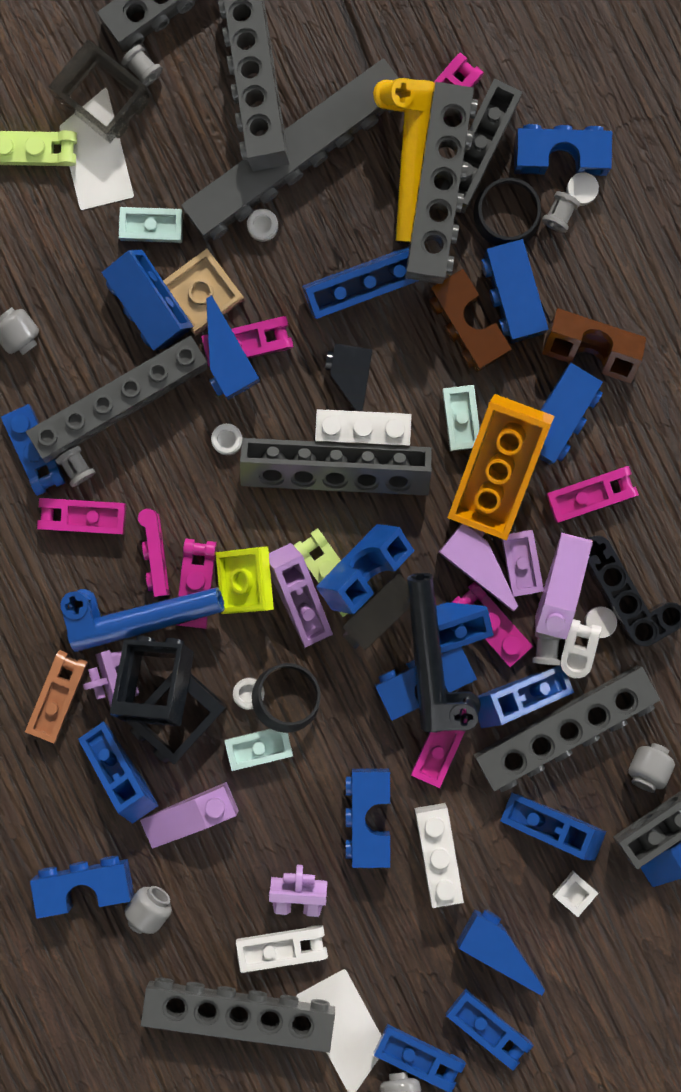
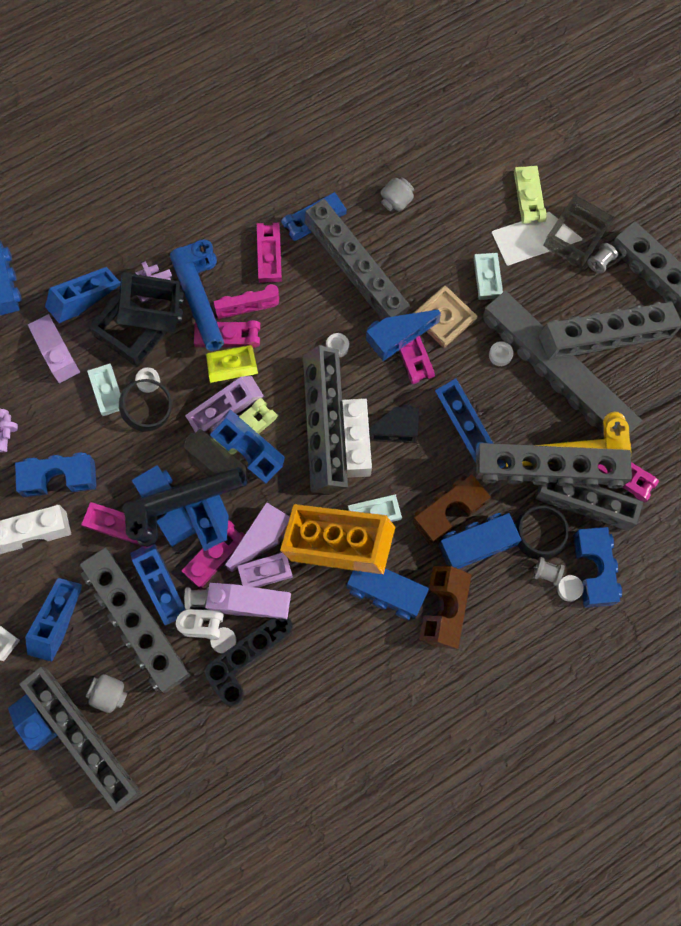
camera: 80 degrees right, 15 degrees down
nougat plate [25,650,89,744] -> none
light grey bush [55,446,96,487] -> none
blue brick [101,250,194,351] -> none
dark pink plate [546,466,639,523] -> none

